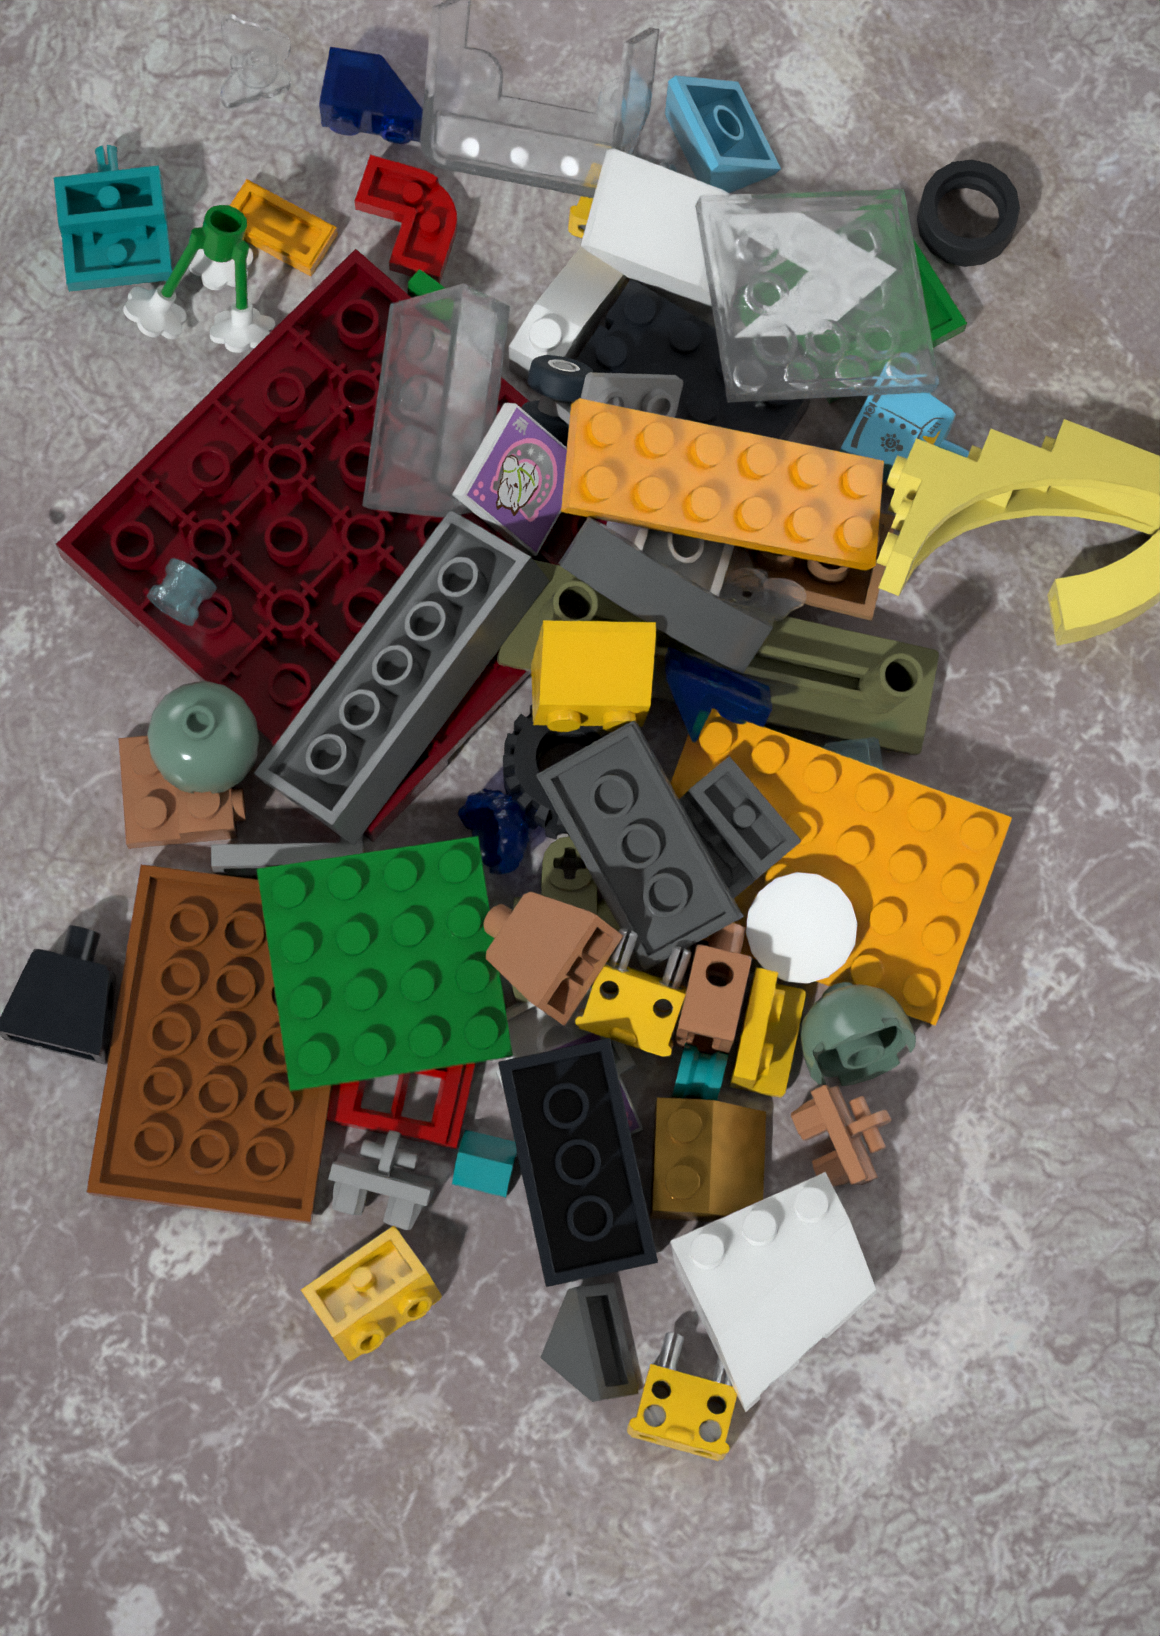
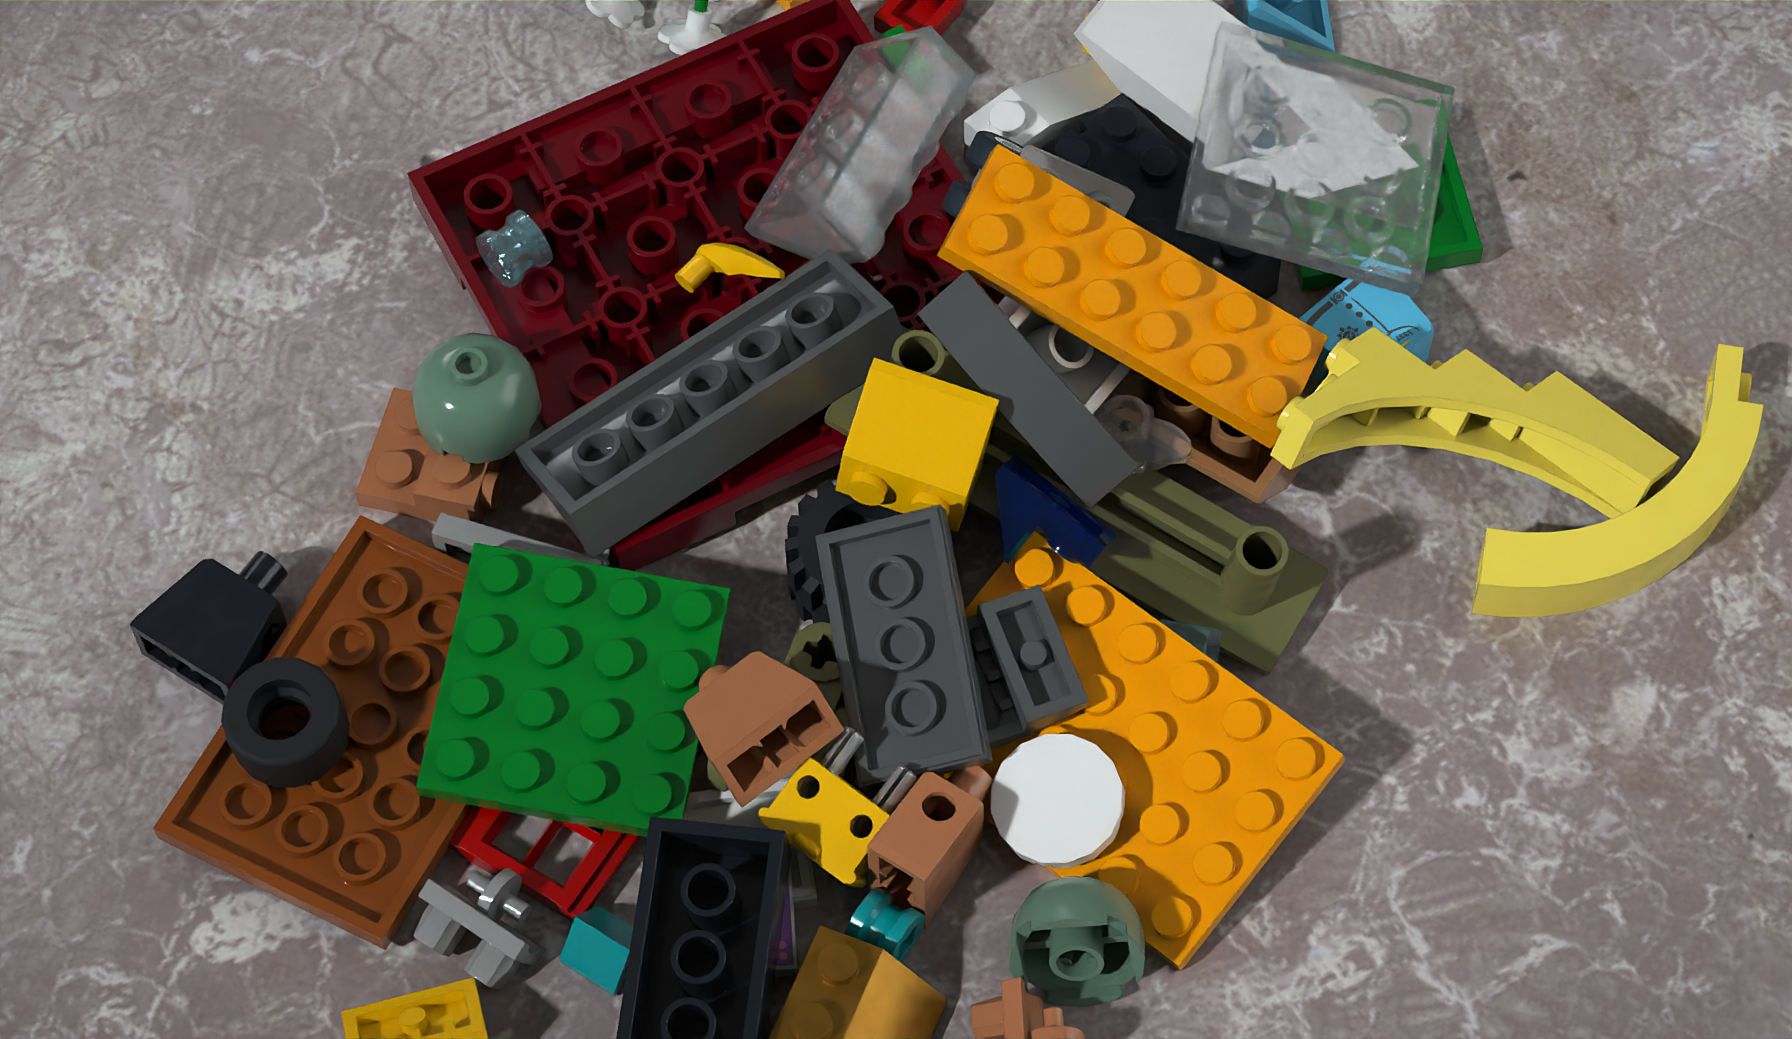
camera: 25 degrees right, 15 degrees down
tile [452,403,567,556] -> none
clear blue hair [458,788,530,875] -> none
yellow bracket [729,967,806,1098] -> none
black tyre [917,159,1020,267] -> none
none -> black tyre [221,657,350,788]
none -> yellow bar [675,243,785,293]

